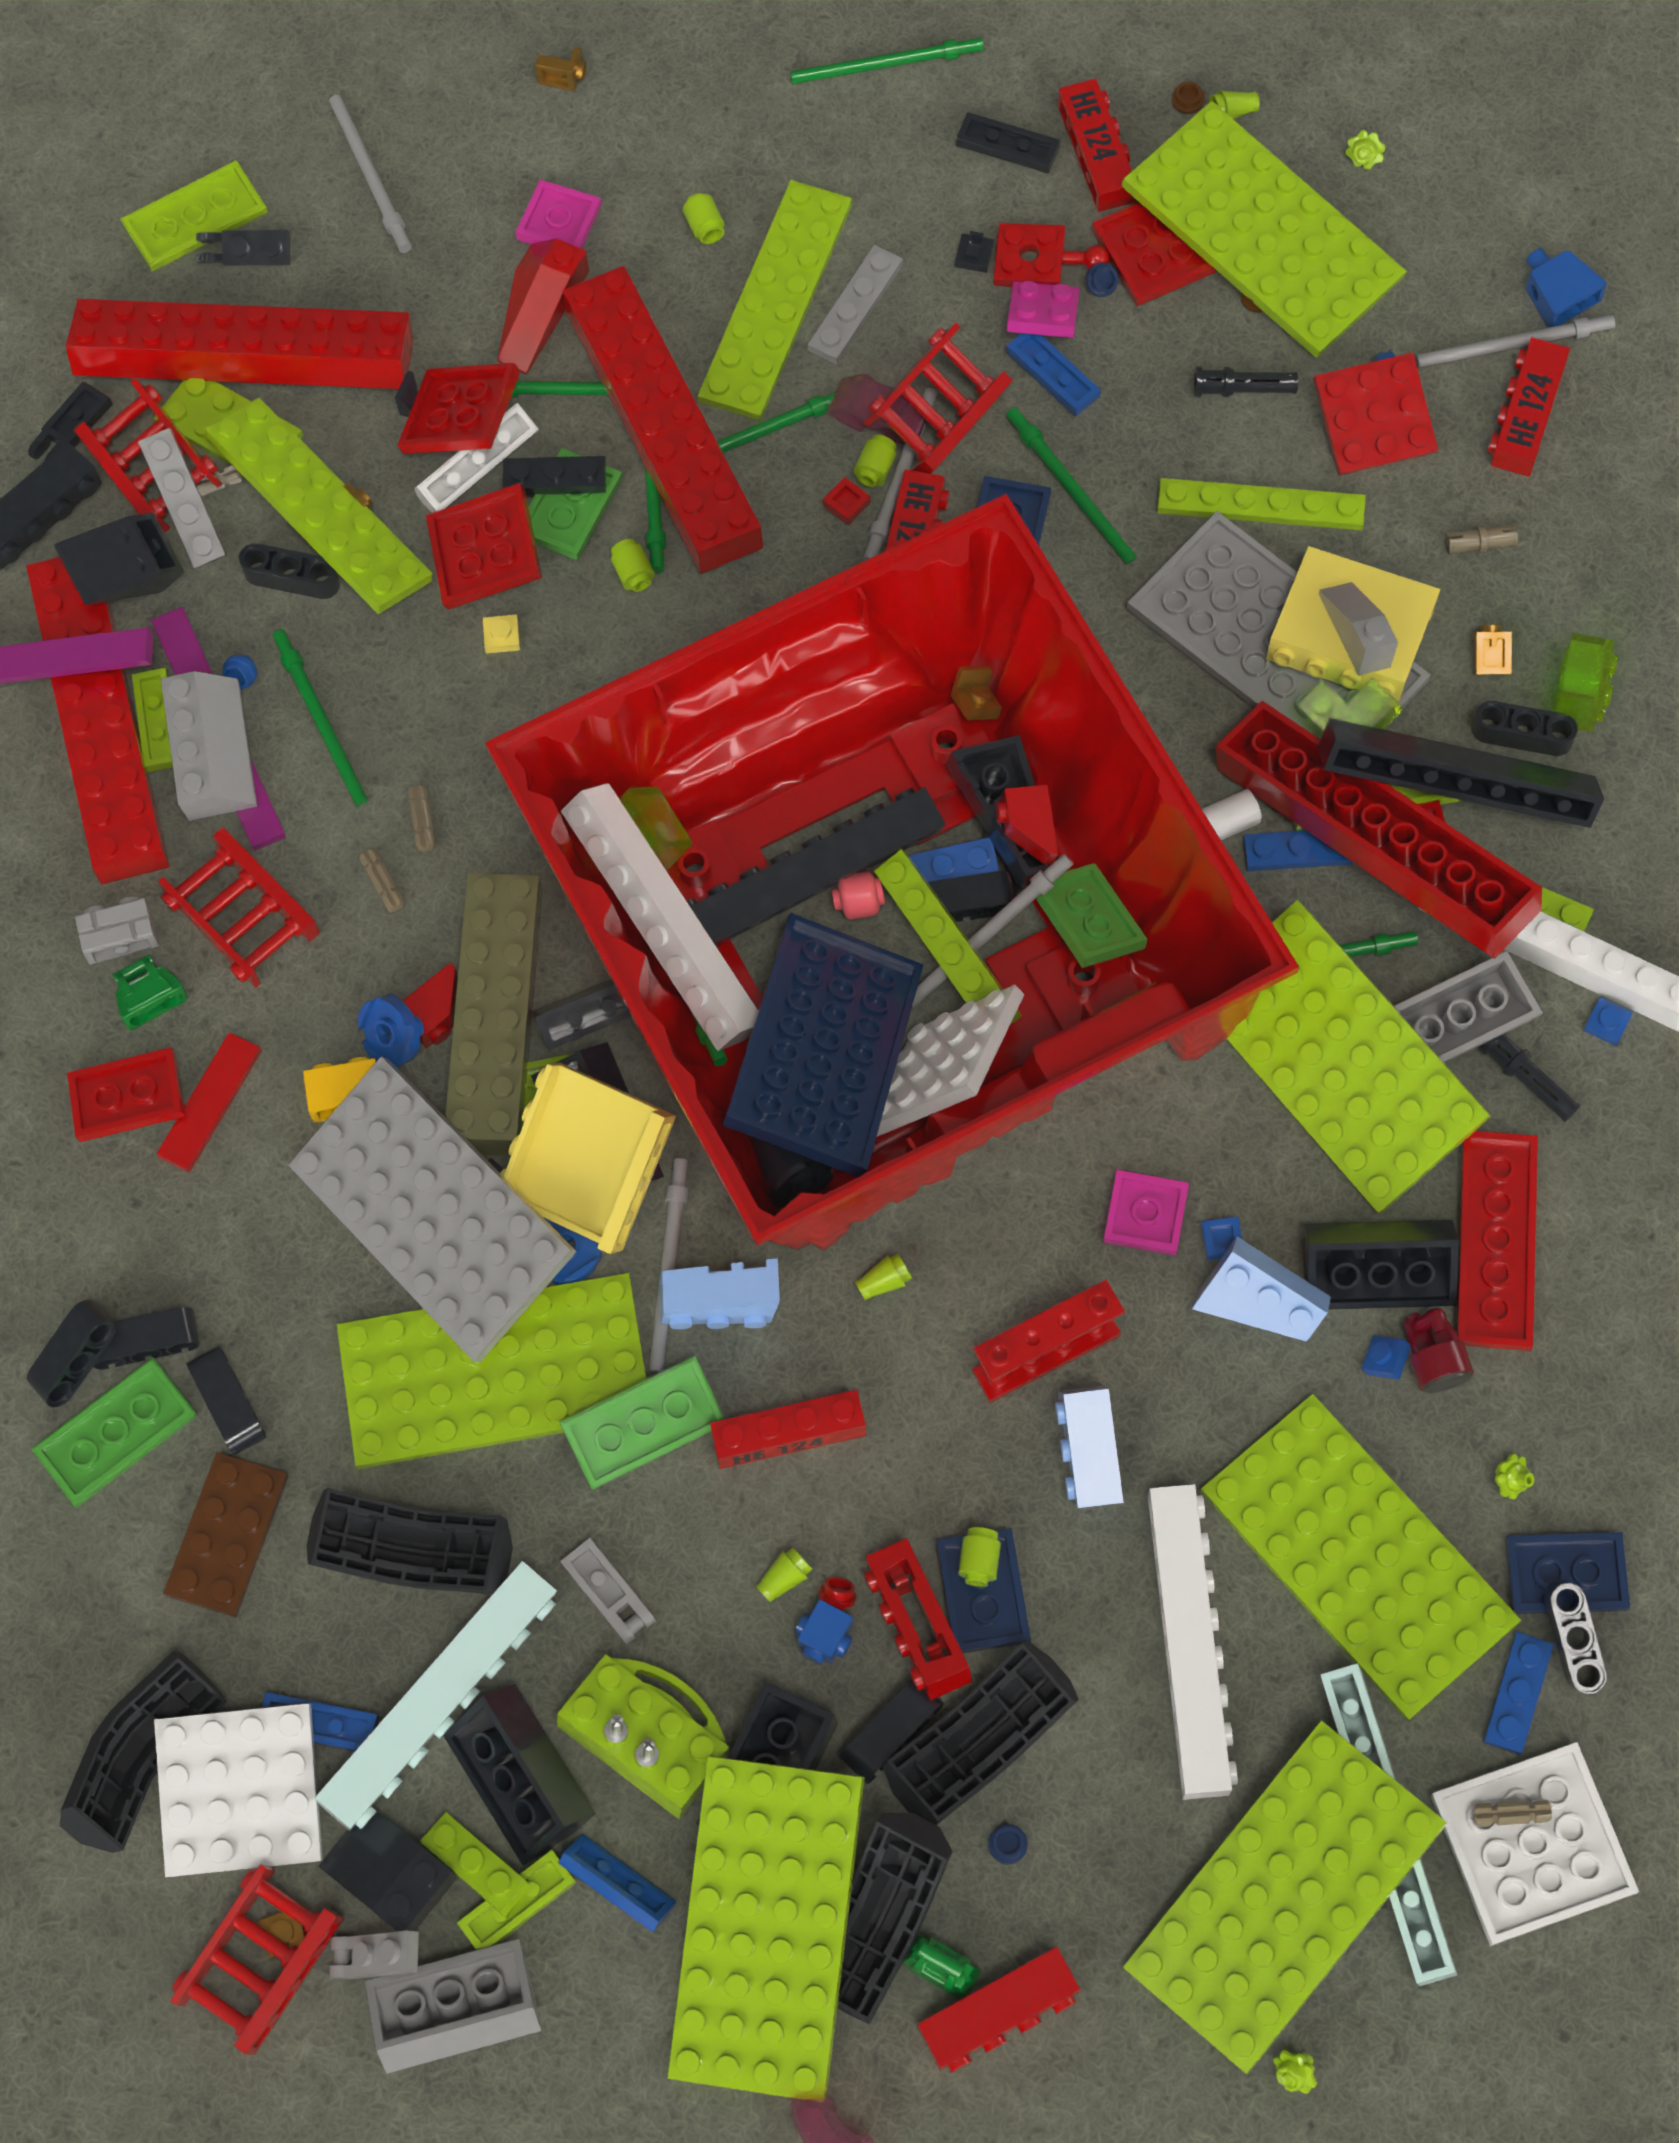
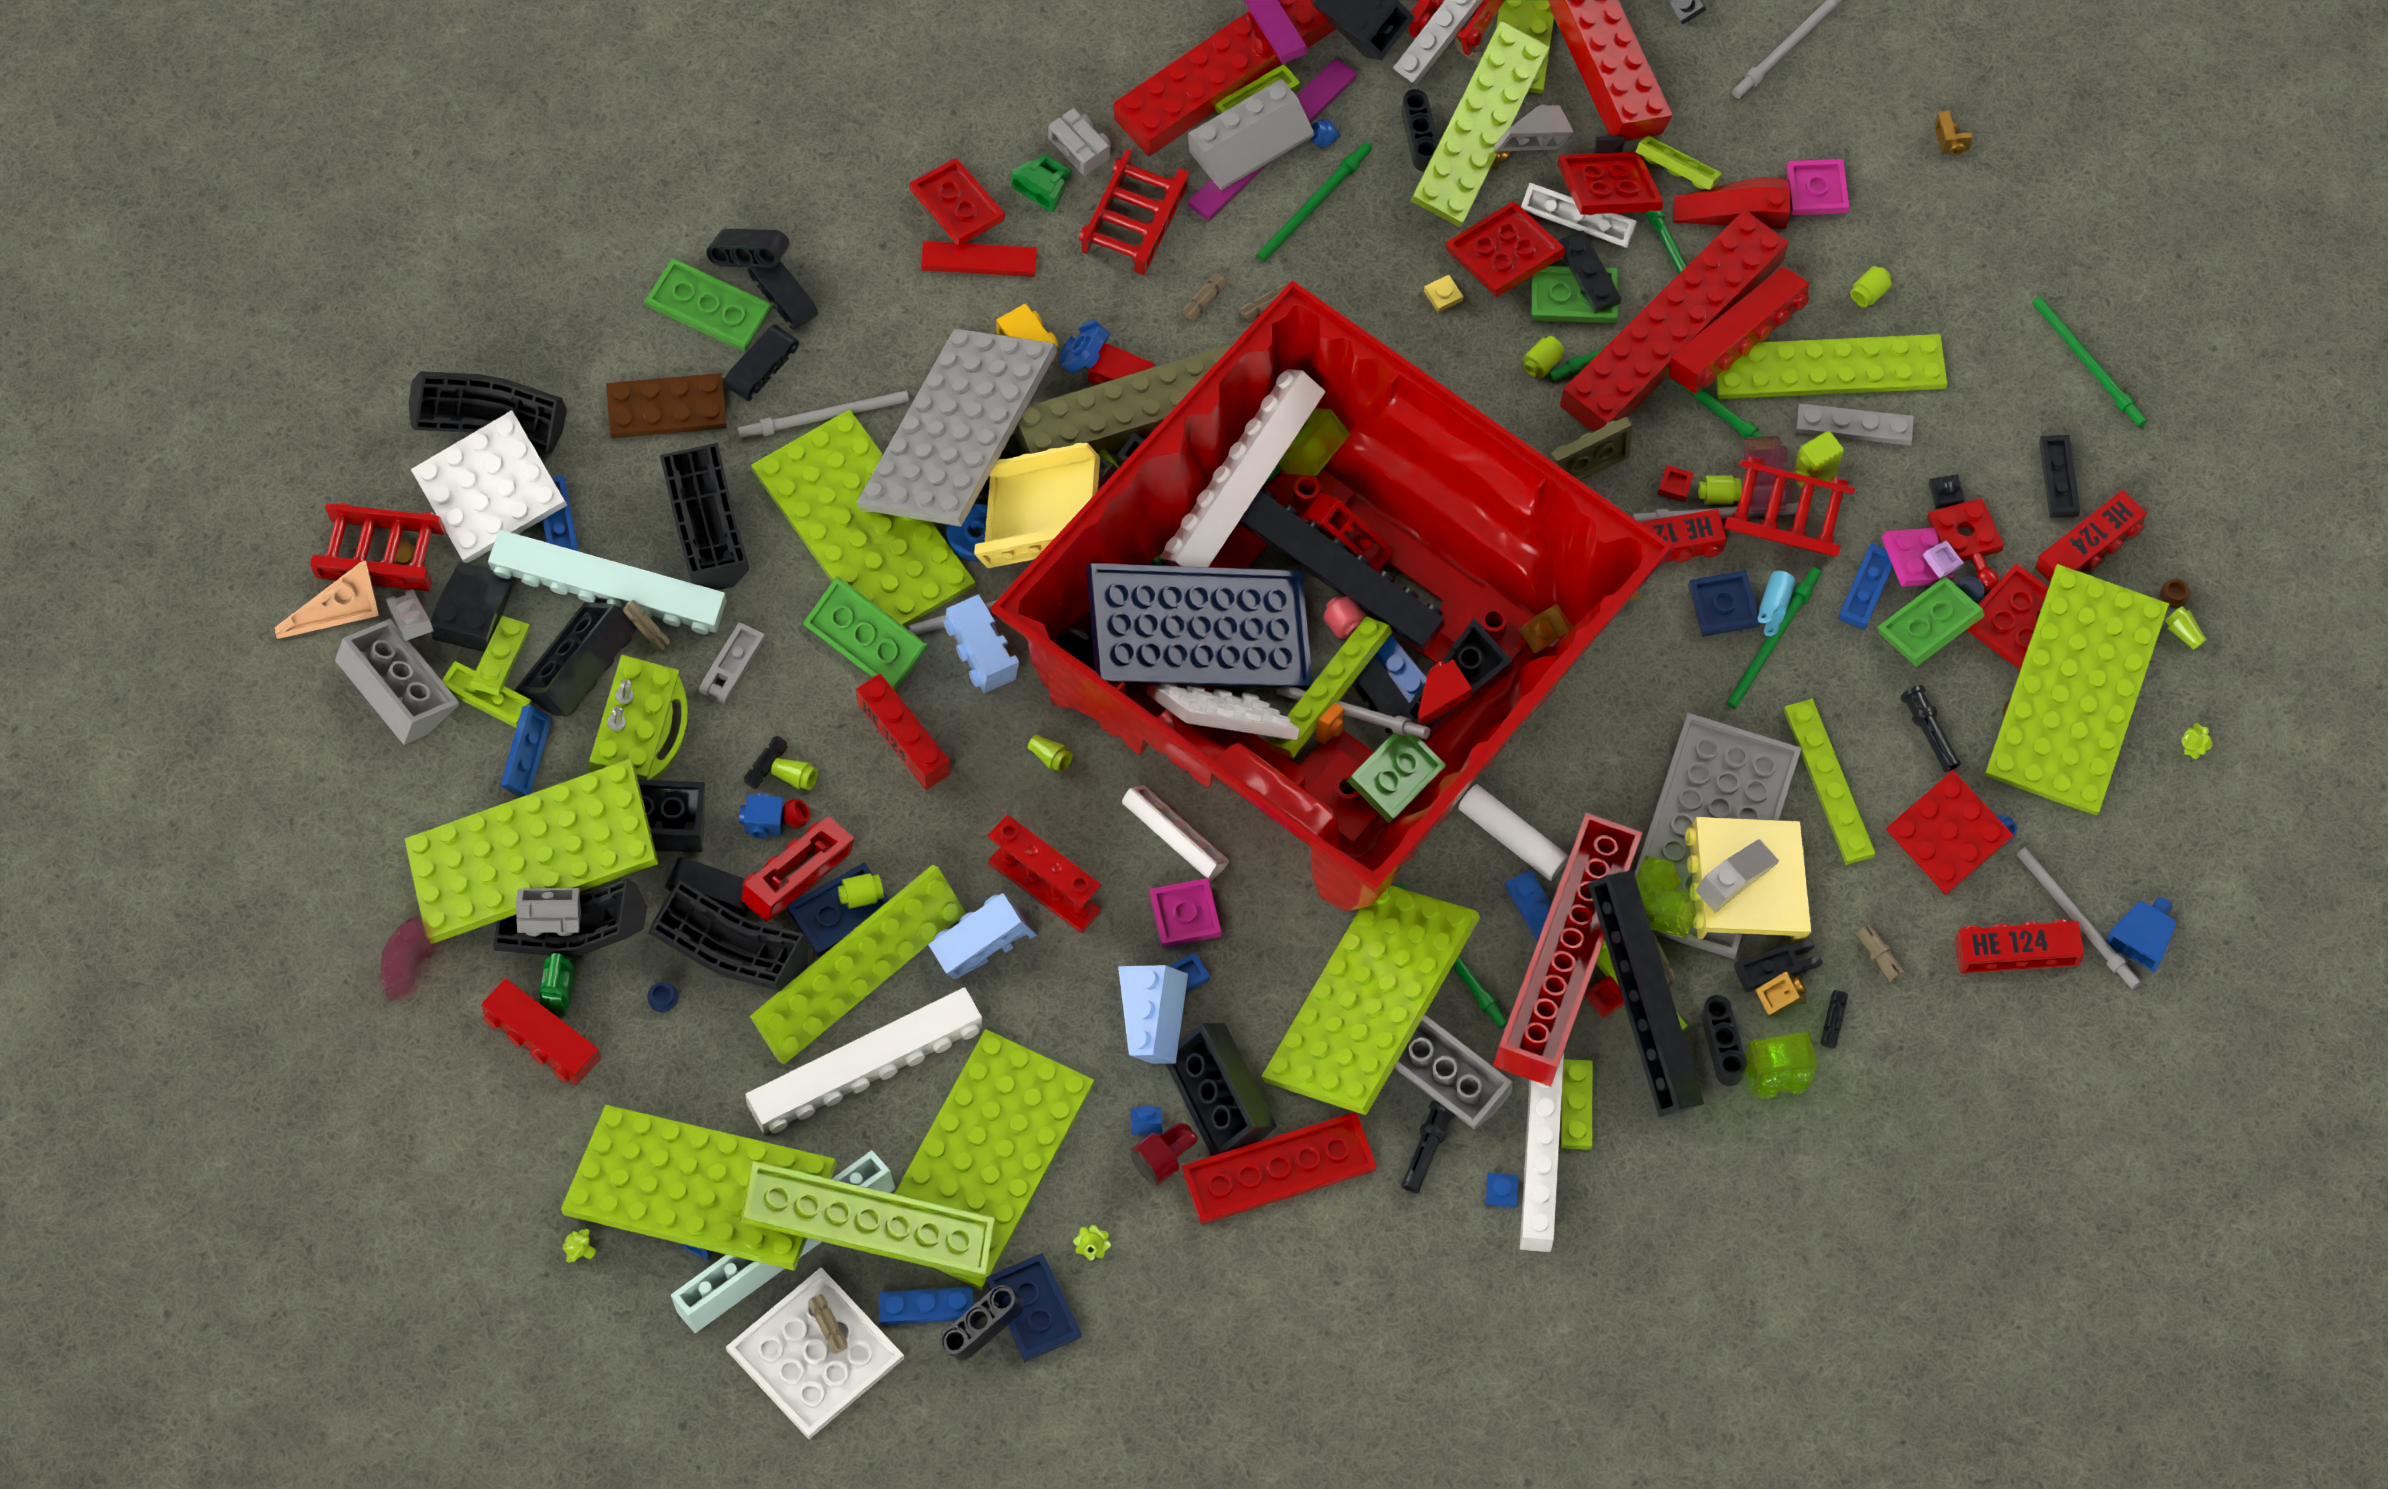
camera: 60 degrees right, 5 degrees down
none -> light nougat wing [274,561,379,639]
none -> light grey brick [516,888,581,936]
none -> dark tan axle [623,600,670,651]
none -> light grey bar [737,390,909,439]
none -> lime plate [740,1161,994,1279]
none -> black axle [744,736,787,789]
none -> lime plate [749,865,966,1065]
none -> white brick [1122,785,1230,881]
none -> red slope [1304,492,1395,572]
none -> orange plate [1315,703,1345,745]
none -> light grey slope [1494,105,1574,151]
none -> olive plate [1550,417,1632,481]
none -> lime plate [1635,135,1722,190]
none -> red brick [1669,266,1809,394]
none -> black hinge [1734,939,1823,993]
none -> medium azure piece [1757,571,1796,637]
none -> lime brick [1793,431,1844,490]
none -> black axle [1820,990,1848,1048]
none -> bright green plate [1877,576,1984,667]
none -> lavender tile [1922,540,1964,578]

